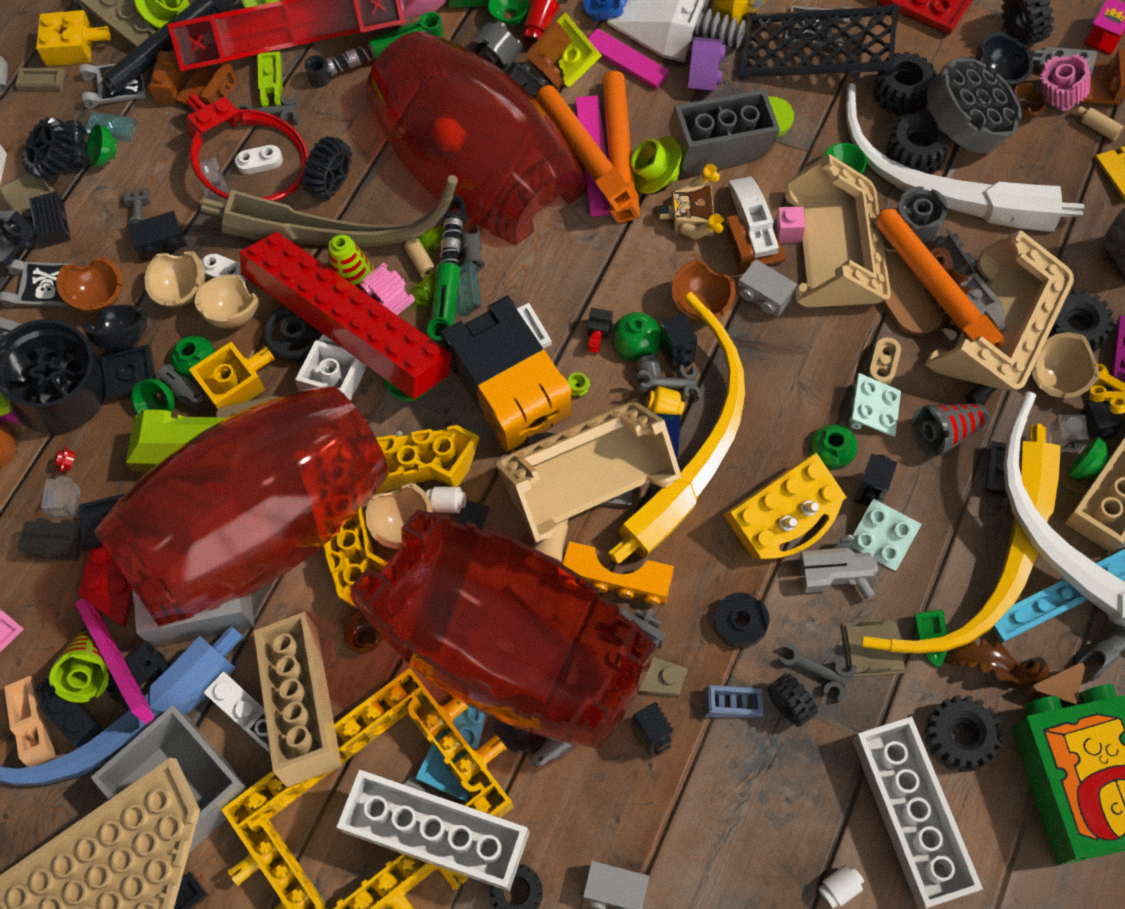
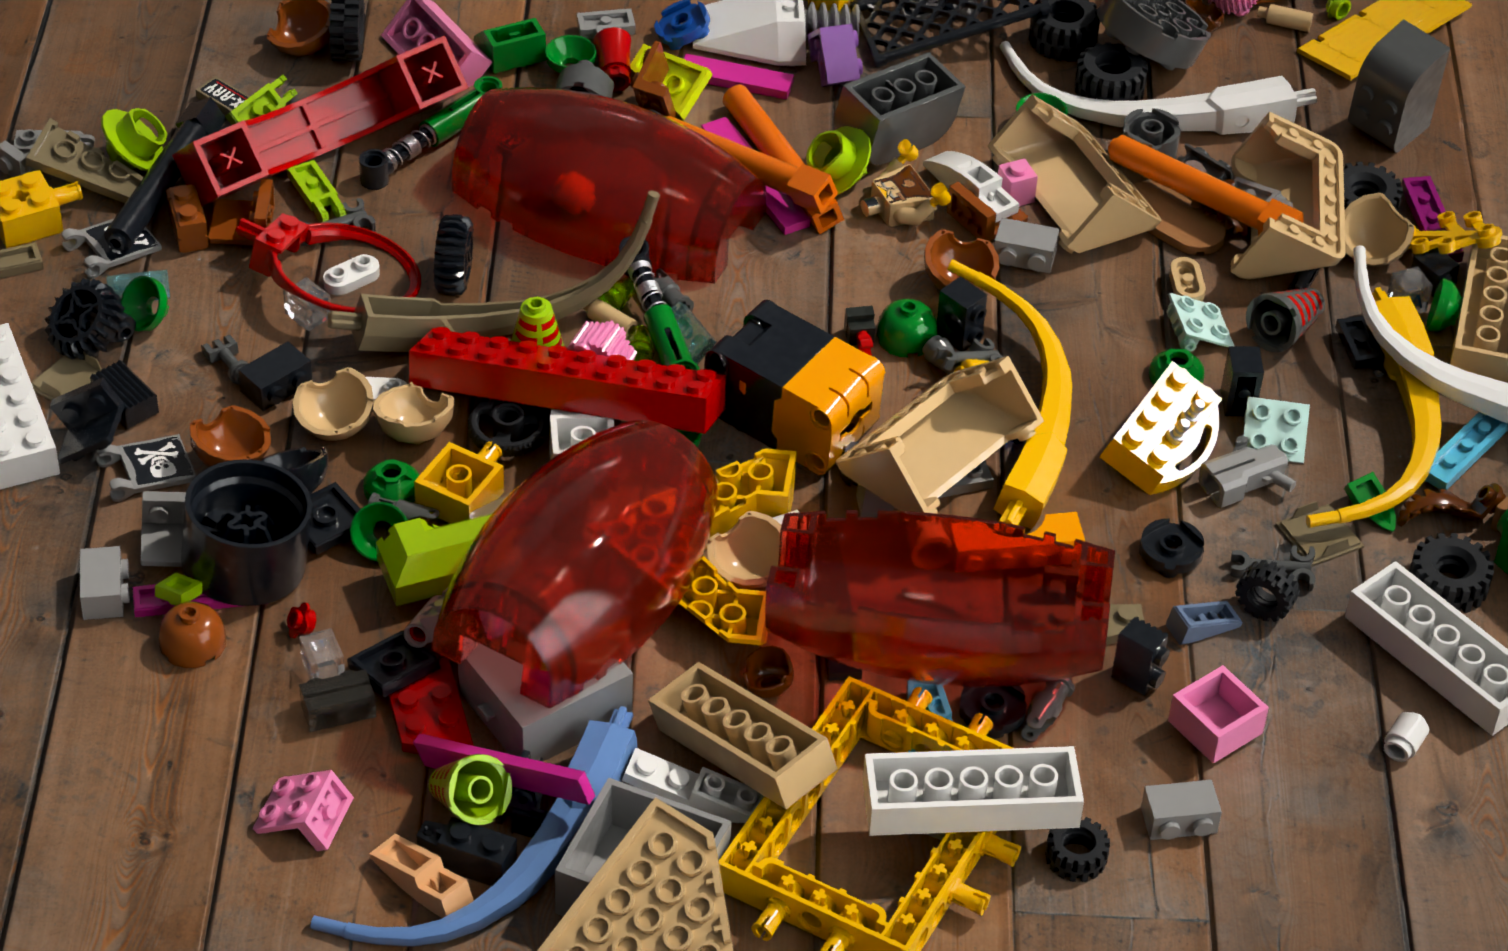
camera: 30 degrees left, 20 degrees down
none -> bright pink piece [1168,665,1269,763]

